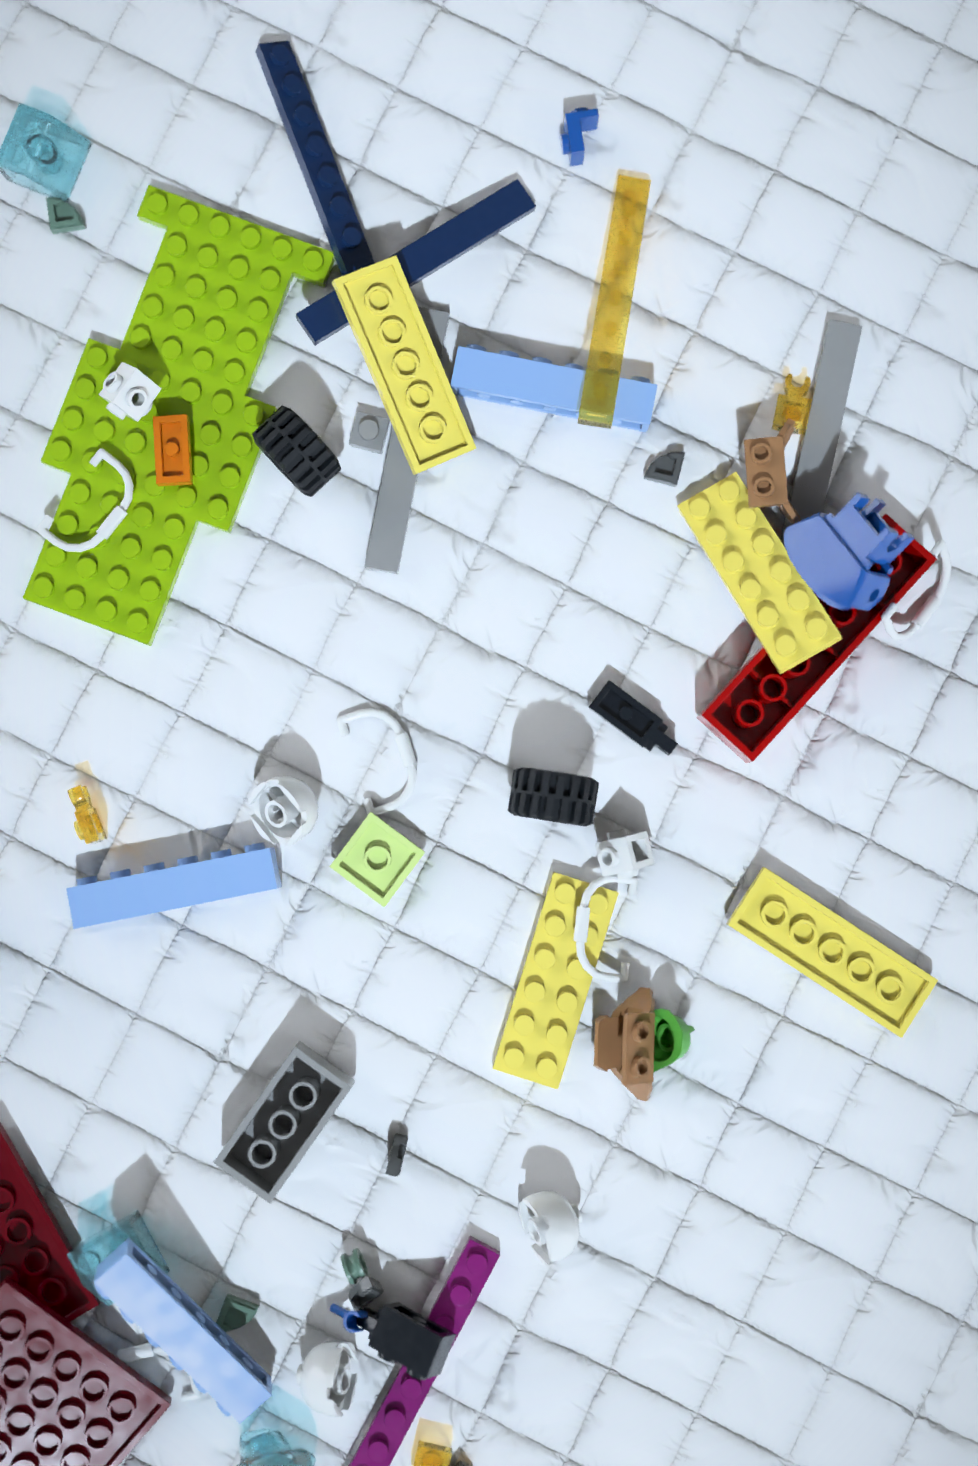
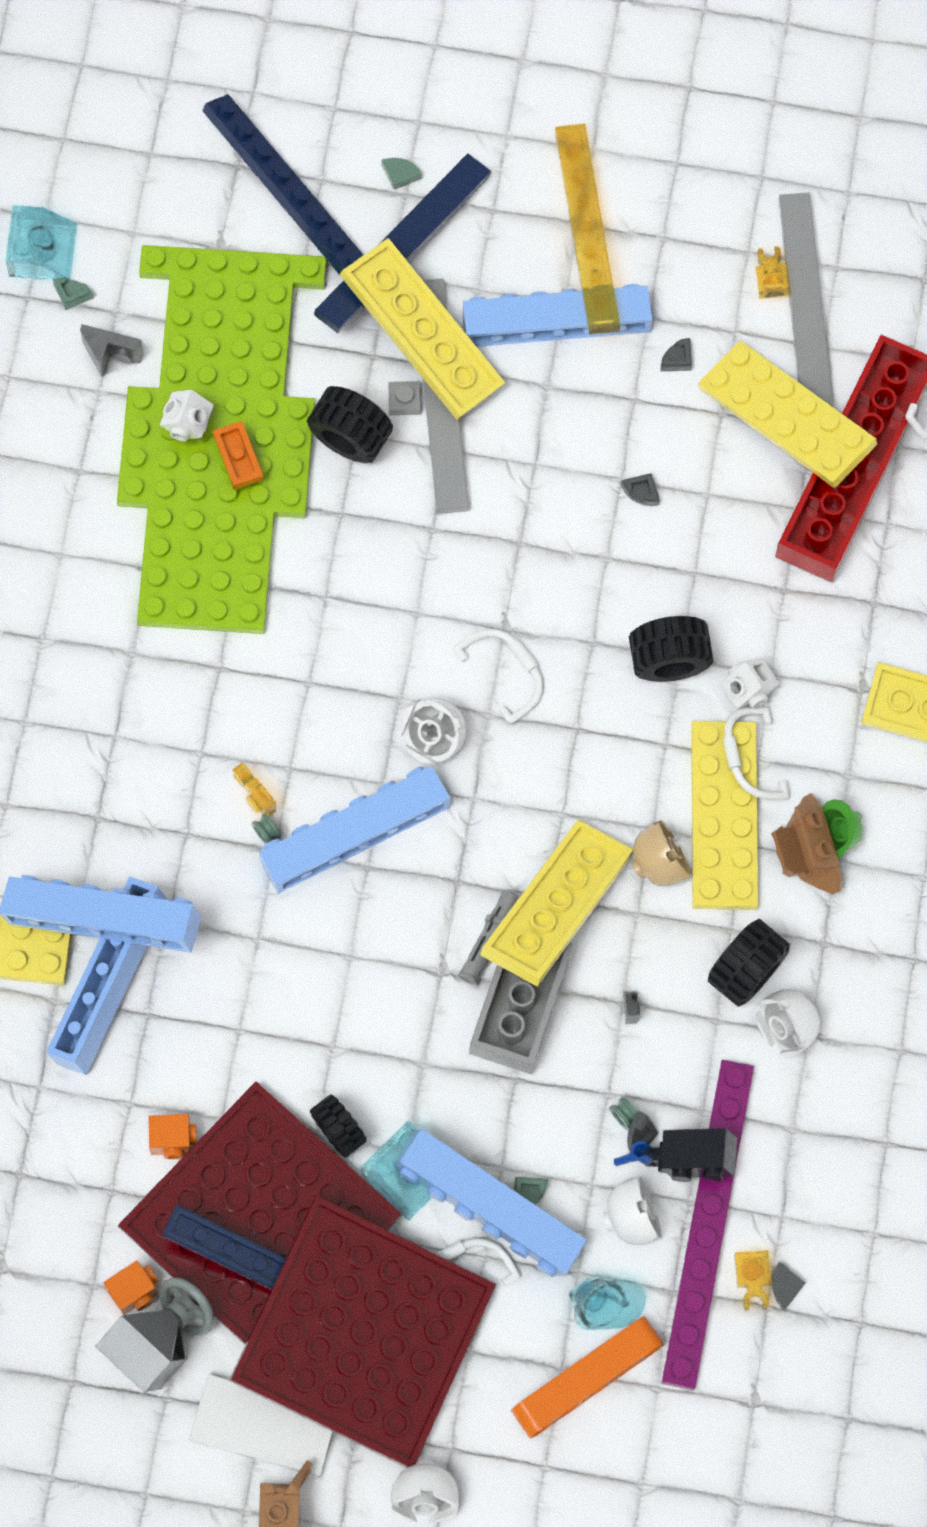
camera: 20 degrees left, 15 degrees down
white piece [37,449,134,552] -> none
yellowish green plate [330,812,425,907] -> none
blue bracket [560,107,599,166] -> none
black hinge [588,680,678,756] -> none
medium nougat piece [744,418,801,524] -> none
piece [783,493,915,611] -> none
none -> flat silver slope [80,324,143,376]
none -> sand green bush [251,813,281,844]
none -> black tyre [309,1094,367,1158]
none -> sand green tile [381,158,422,190]
none -> light grey pin [458,890,519,985]
none -> light yellow plate [480,819,633,987]
none -> dark grey tile [621,473,660,506]
none -> tan cylinder [631,820,691,886]
none -> black tyre [707,919,790,1007]

